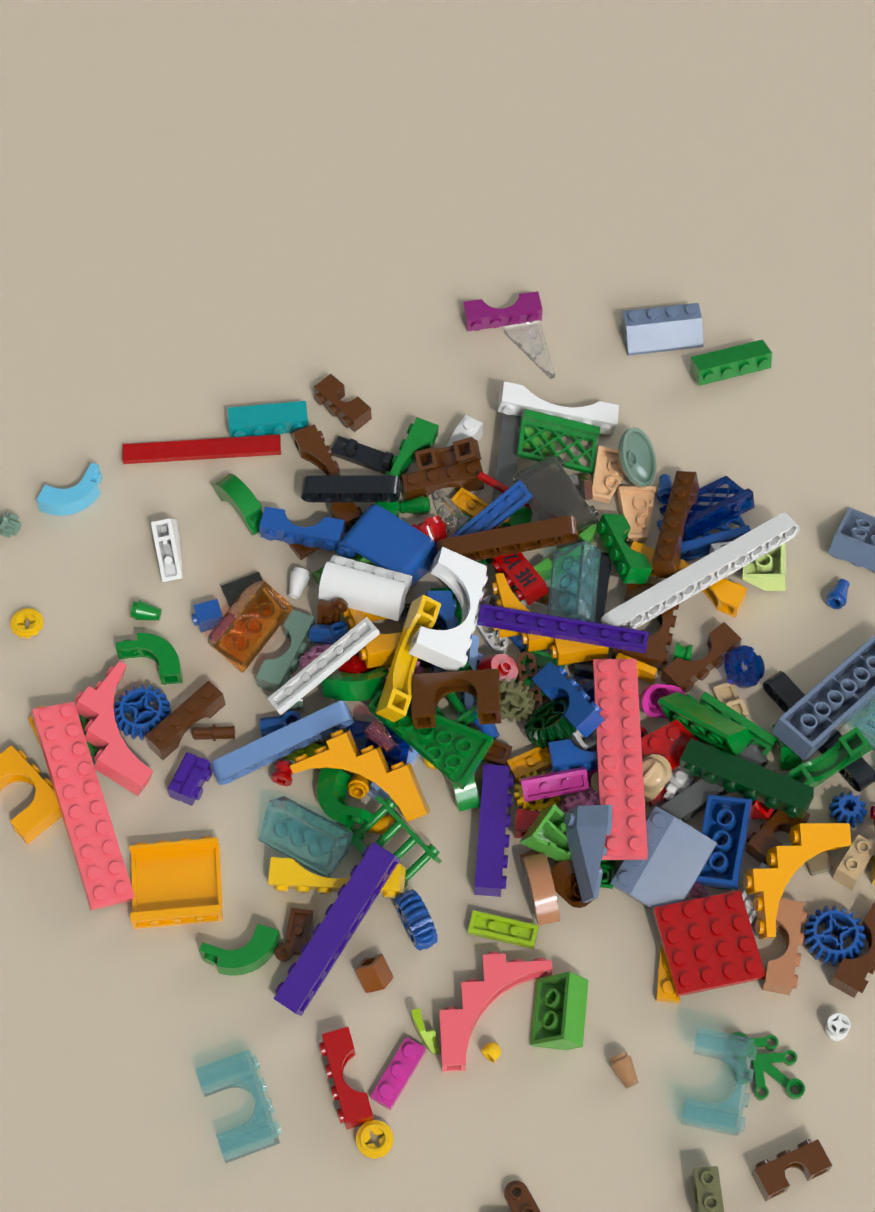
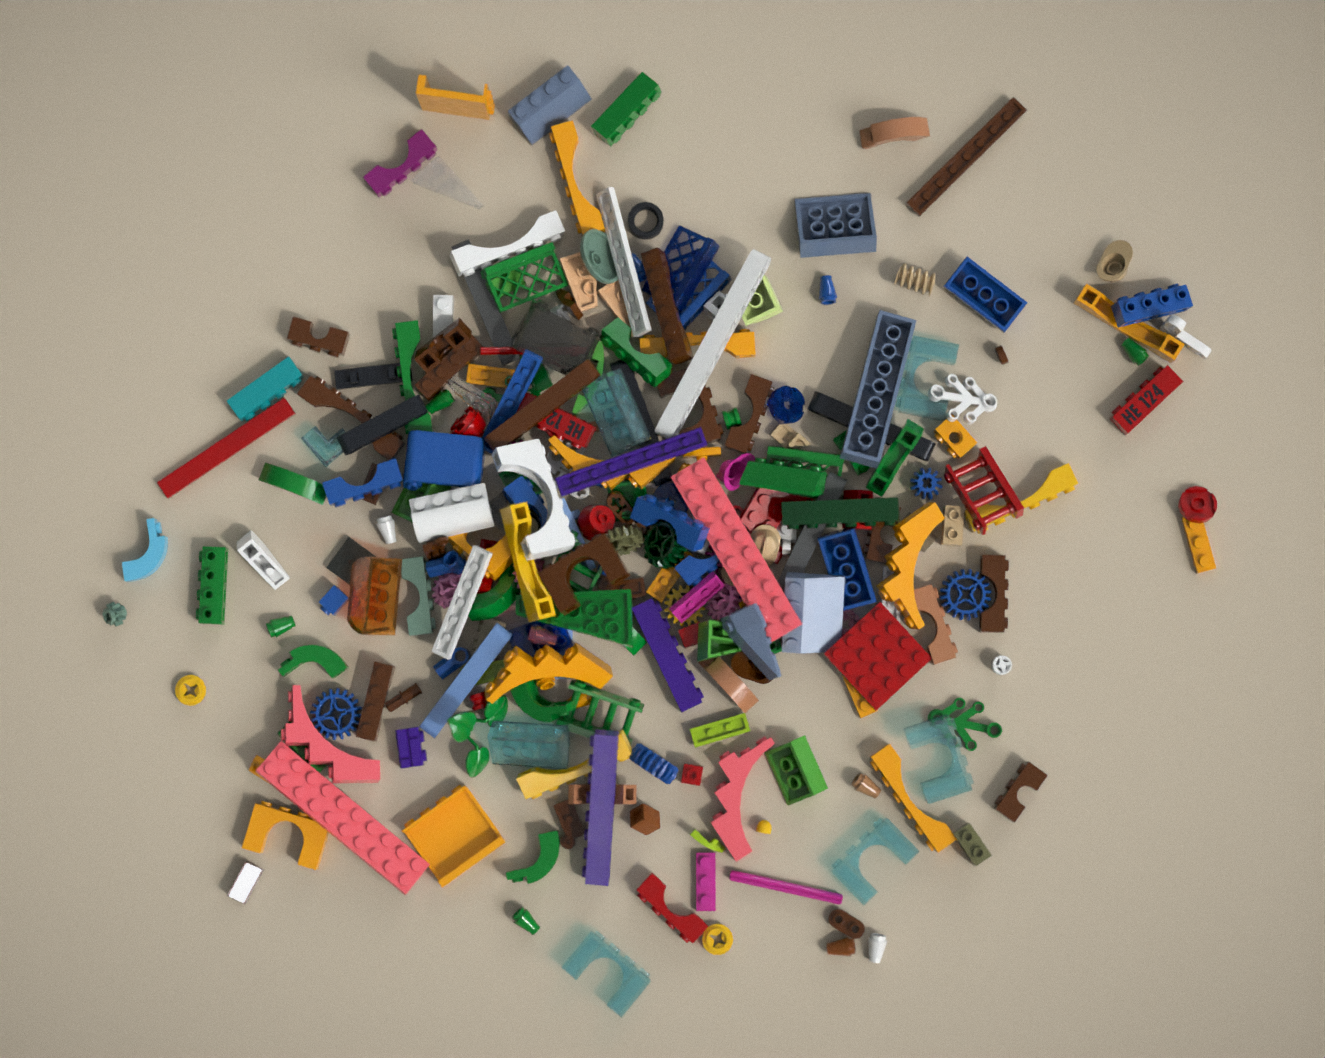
camera: 30 degrees left, 25 degrees up
none -> green brick [196,546,229,625]
none -> clear light blue brick [301,426,346,467]
none -> light orange panel [416,74,495,120]
none -> green plant [447,695,508,778]
none -> green cone [512,907,540,935]
none -> light orange arch [549,120,605,235]
none -> nougat arch [568,784,636,804]
none -> white plate [596,187,652,337]
none -> black tyre [628,202,664,240]
none -> red brick [681,764,703,786]
none -> dark pink axle [729,870,843,905]
none -> clear light blue arch [831,817,920,905]
none -> light orange arch [870,744,957,853]

